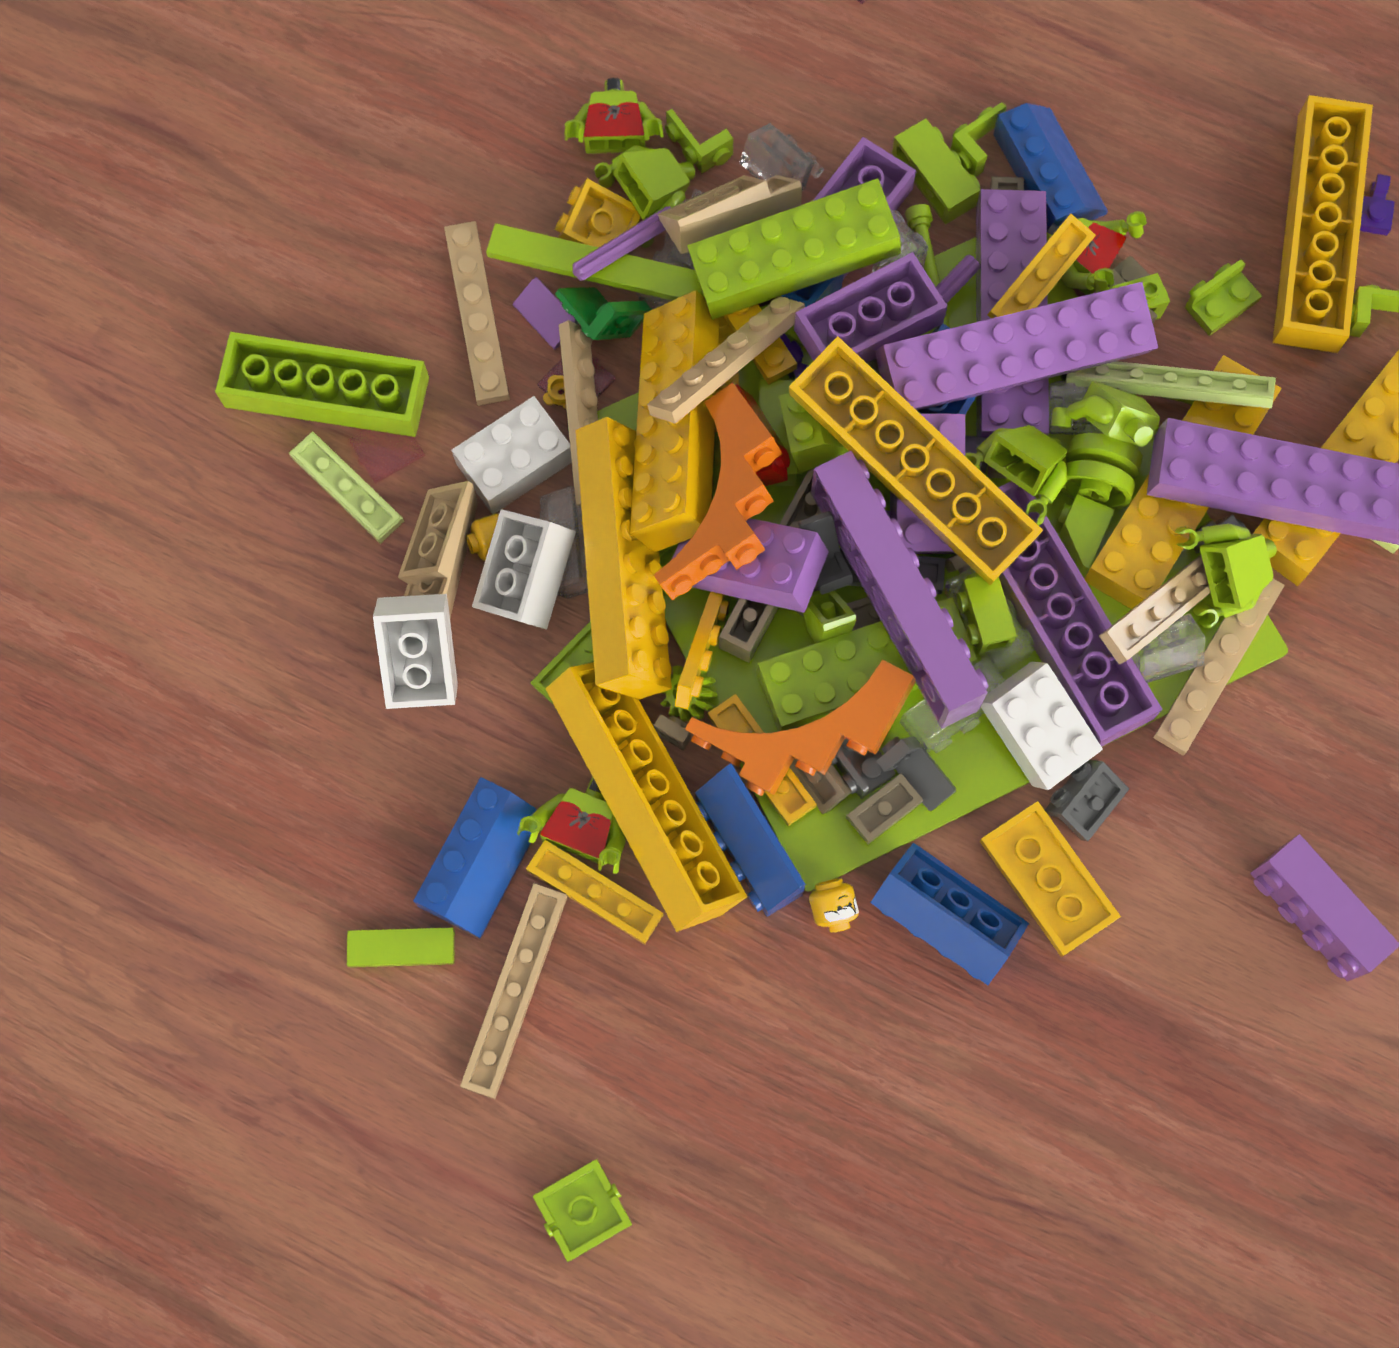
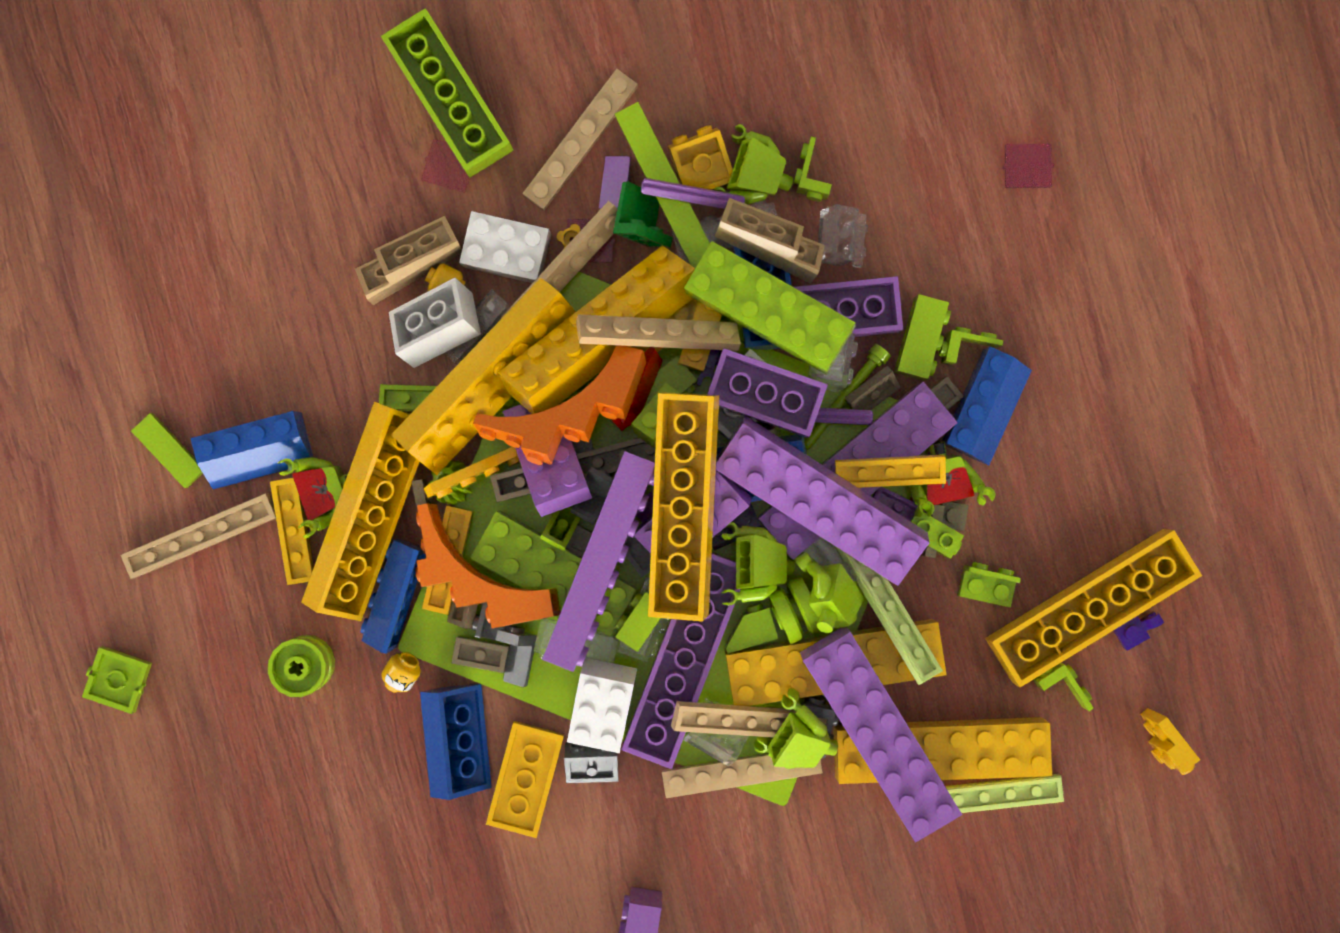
camera: 45 degrees right, 15 degrees up
yellowish green tile [289,431,404,544] -> none
white brick [373,594,458,709] -> none
torso [564,78,664,154] -> none
none -> lime wheel [268,635,335,697]
none -> dark tan plate [845,366,901,410]

